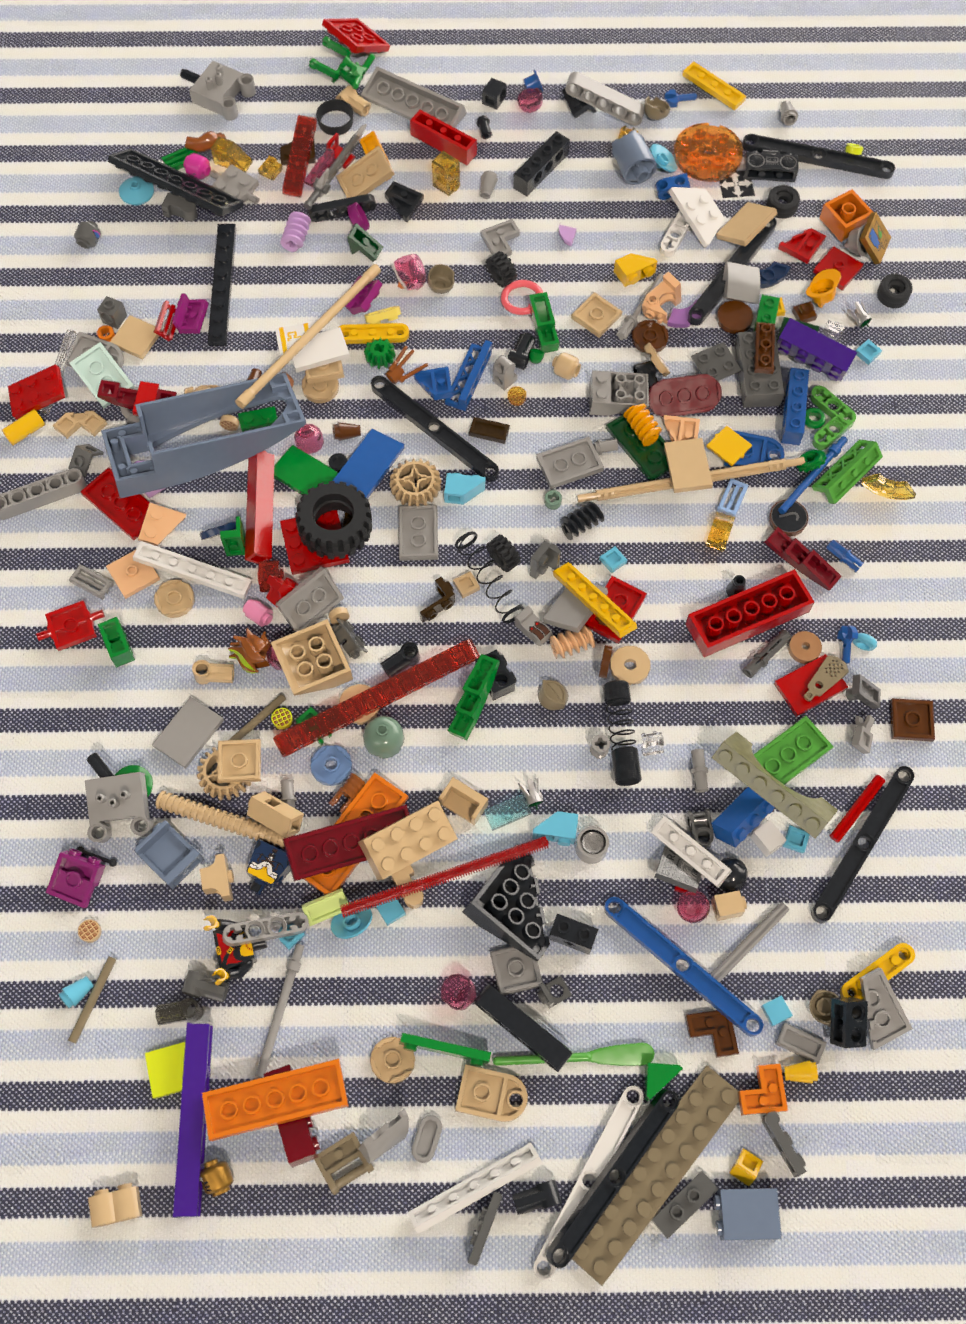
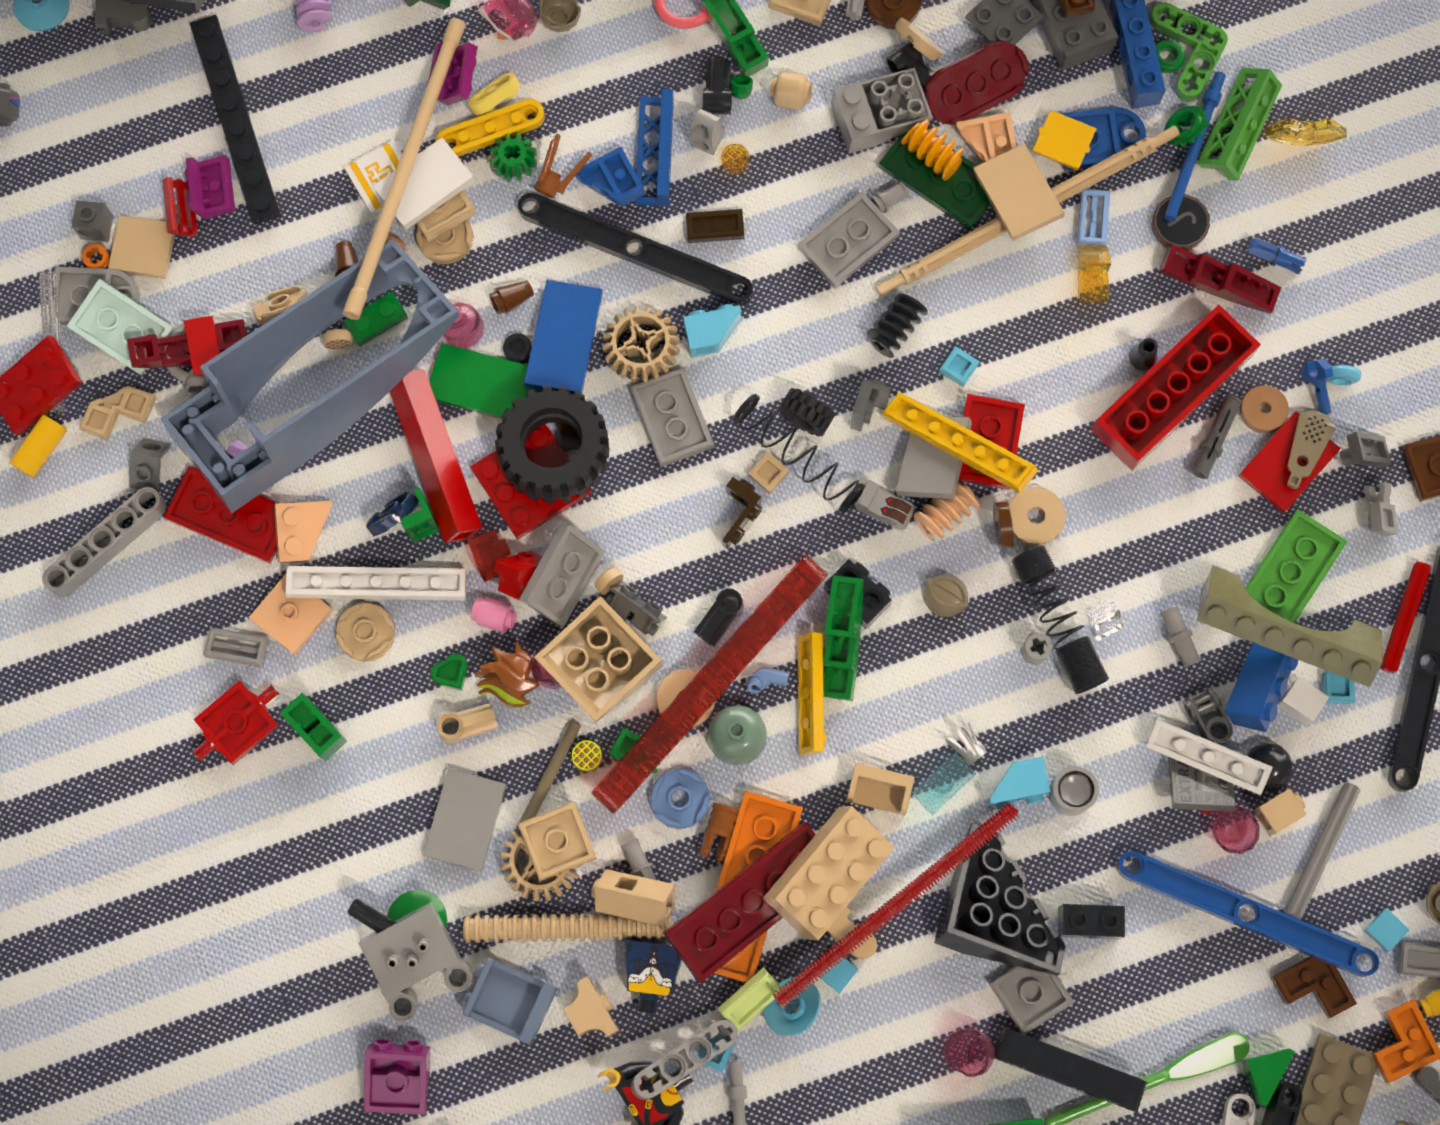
camera: 15 degrees left, 10 degrees up
black hinge [76,846,117,867] -> none
dark grey bracket [537,976,572,1009] -> none
sand green bush [544,490,562,510] -> none
none -> green tile [430,653,468,691]
none -> medium blue arm [746,667,789,694]
none -> yellow plate [797,632,826,756]

